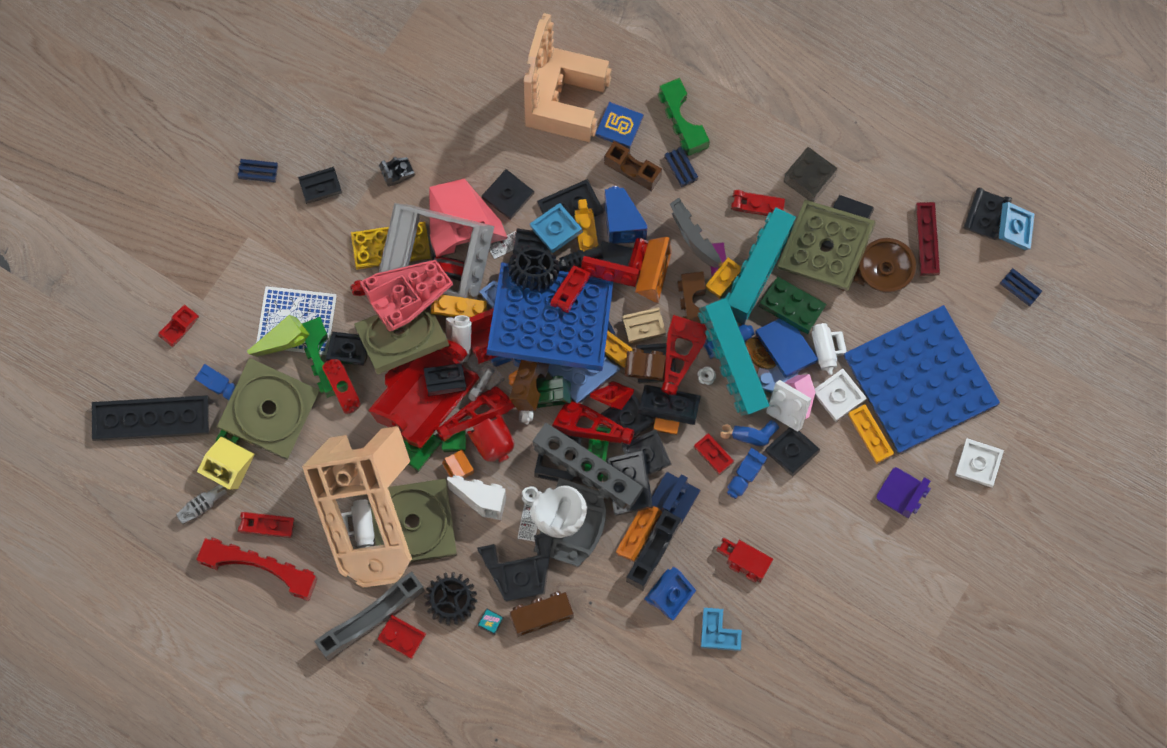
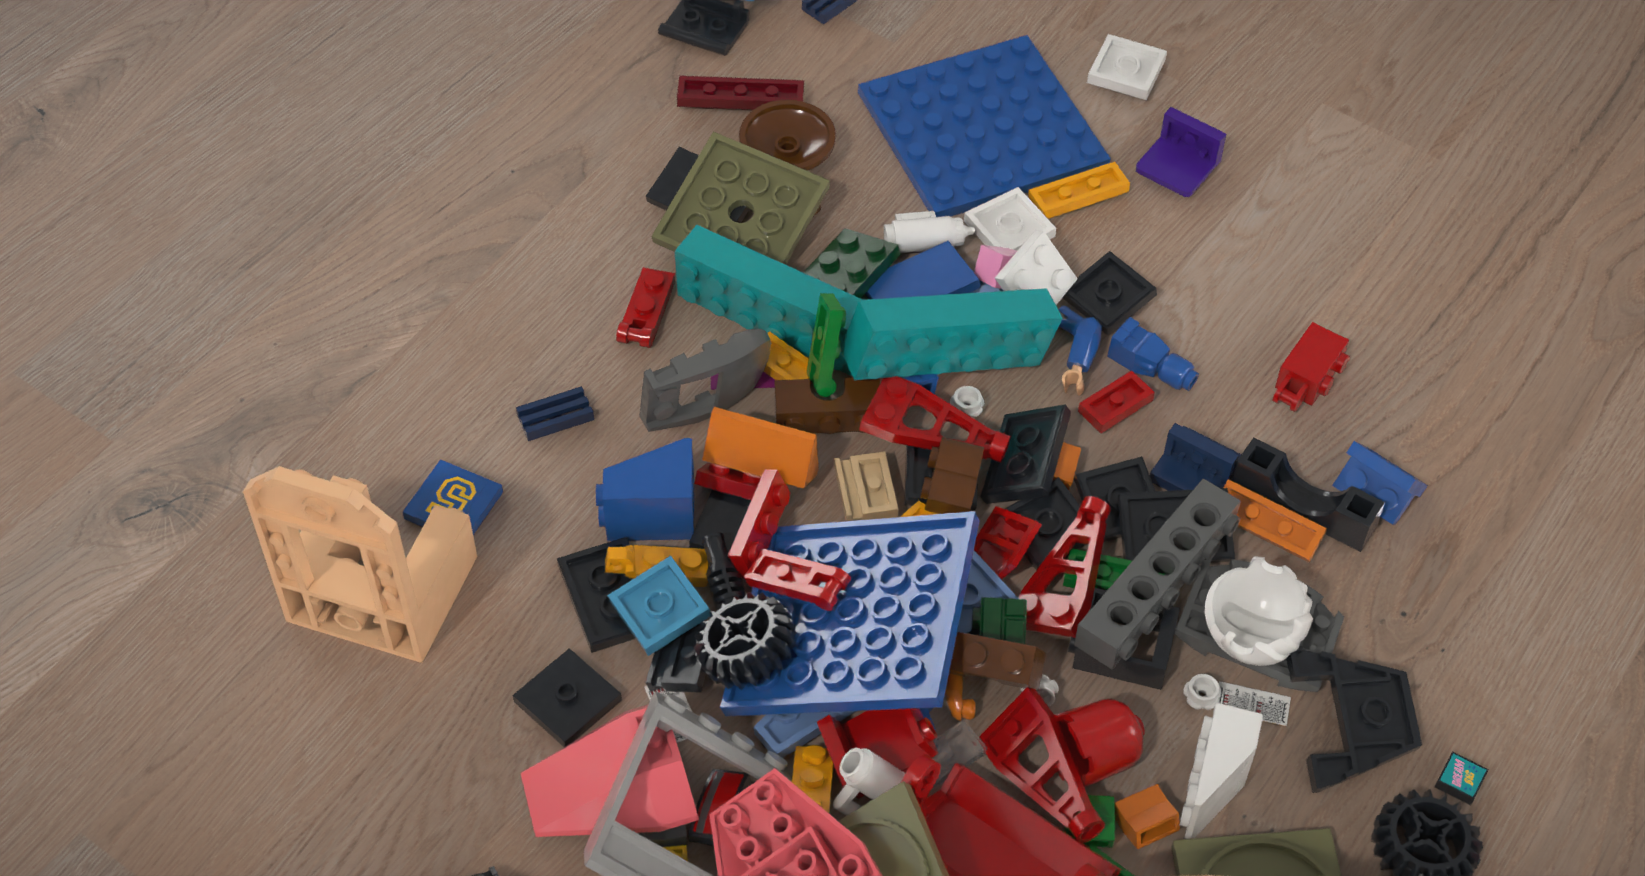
camera: 85 degrees left, 20 degrees down
black plate [424,363,466,396] -> none
light grey bar [468,368,494,401] -> none
reddish brown brick [510,591,574,637] -> none
reddish brown arch [604,141,662,192] -> none
green arch [657,78,710,156] -> none
dark azure plate [701,608,742,651] -> none
clear smoke brick [783,147,838,202] -> none
none -> green plate [807,293,846,397]

